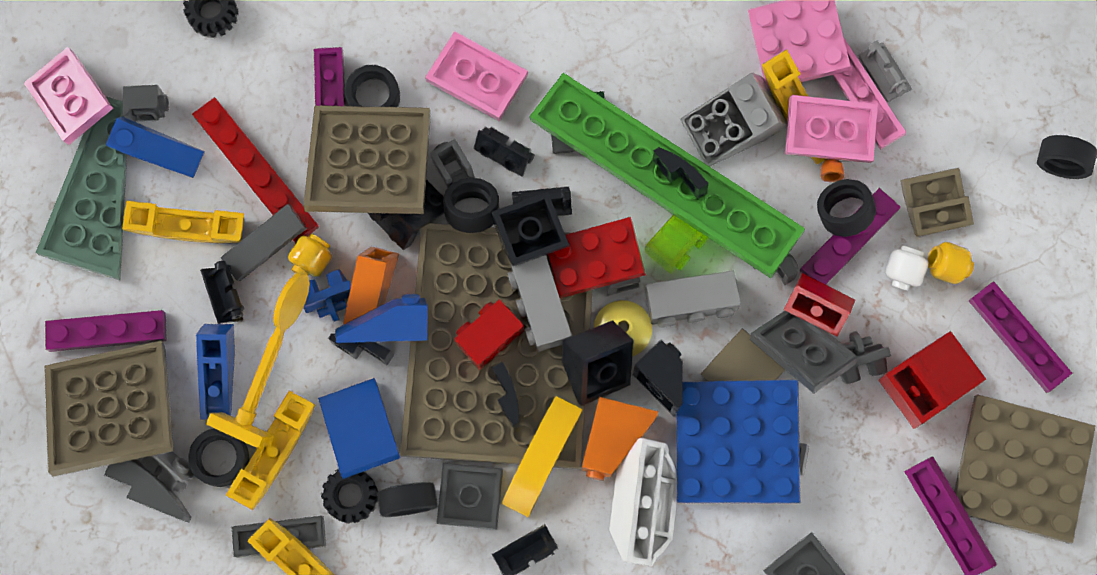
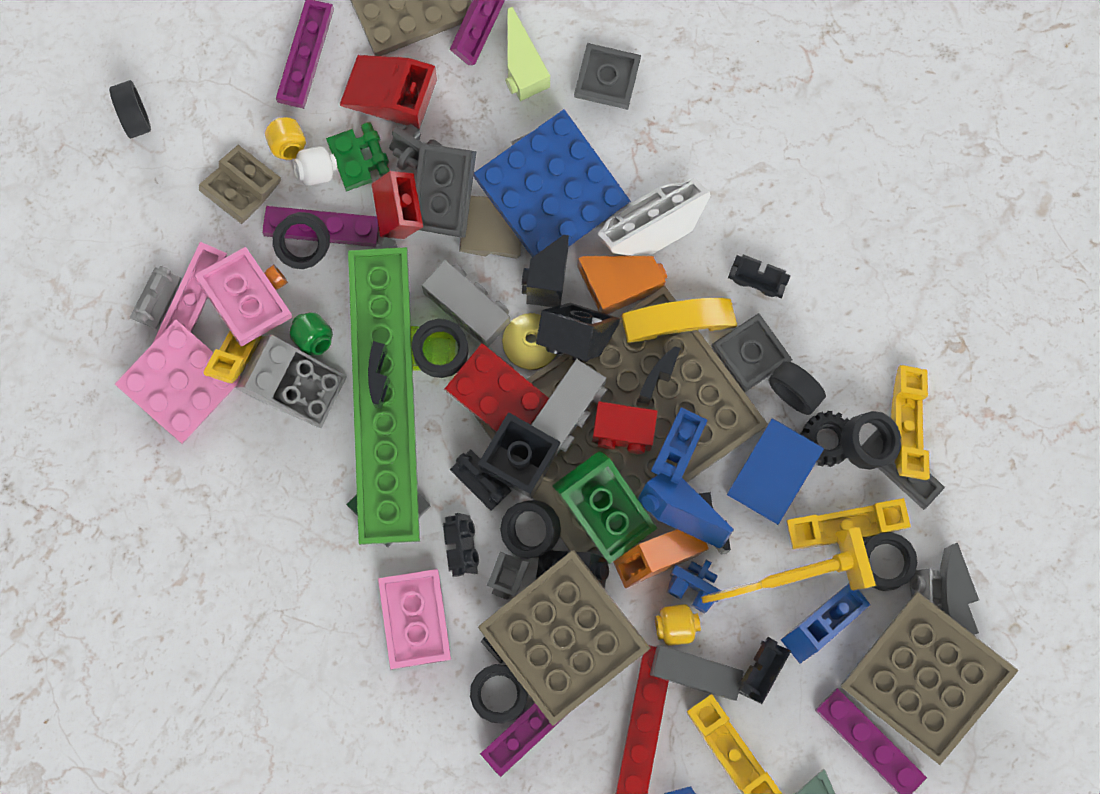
camera: 135 degrees left, 0 degrees up
none -> green head [289,312,333,355]
none -> green plate [326,122,390,192]
none -> black tyre [411,318,469,378]
none -> yellowish green slope [505,7,550,101]
none -> green slope [552,451,658,564]
none -> blue plate [651,407,708,484]
none -> black tyre [841,411,901,470]

